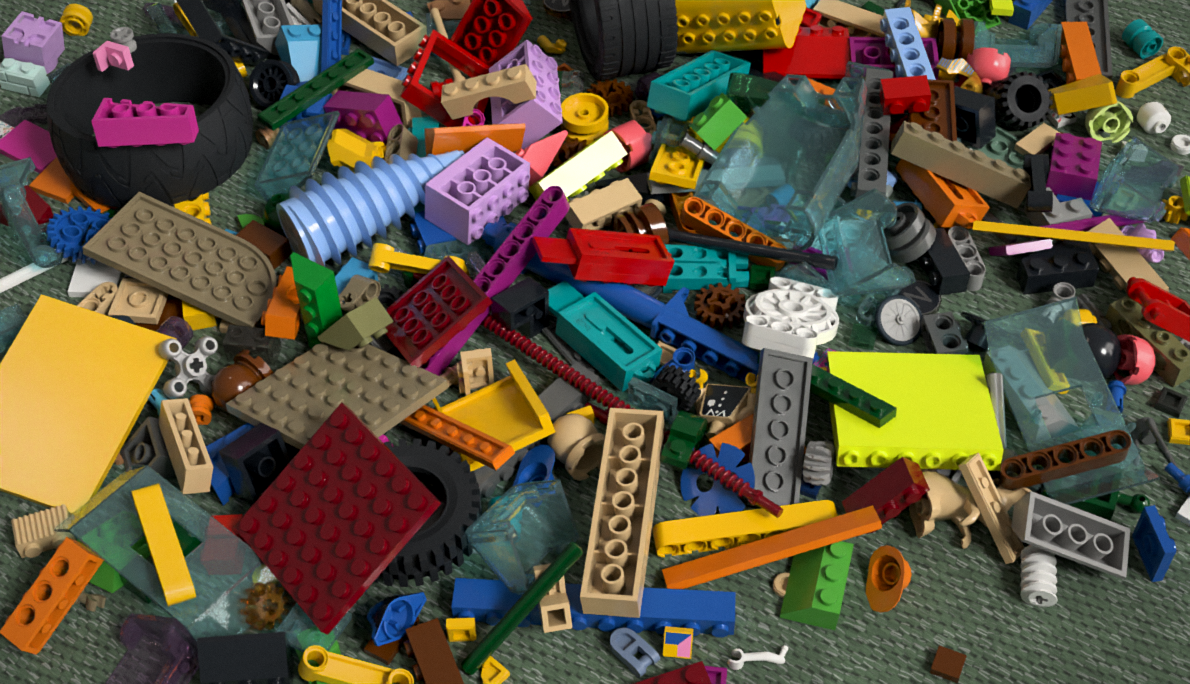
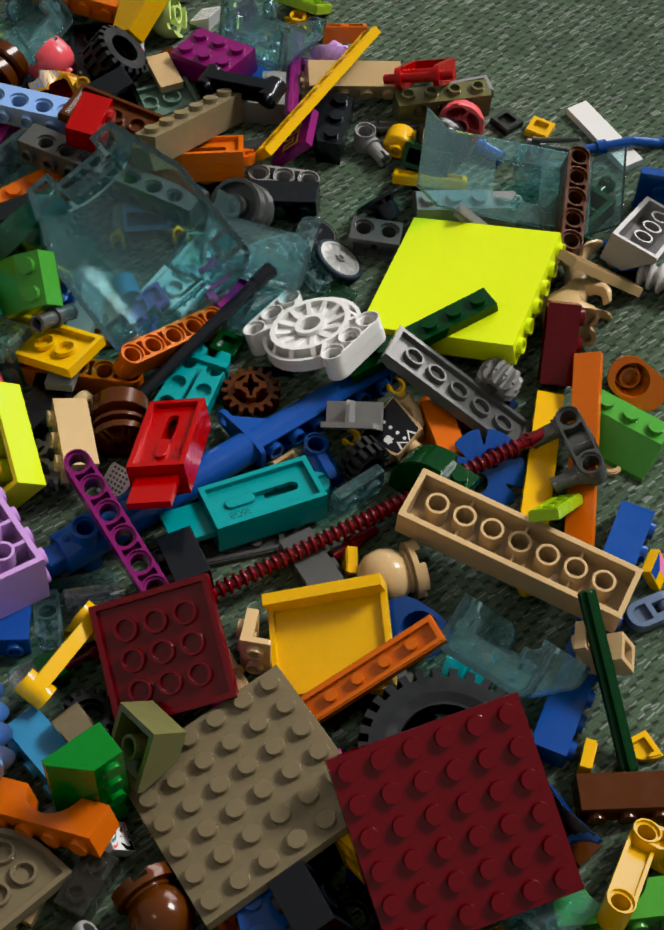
camera: 75 degrees left, 5 degrees up
none -> tile [104,822,136,857]
none -> light grey panel [320,400,384,431]
none -> lime tile [528,493,583,523]
none -> dark grey piece [529,405,608,494]

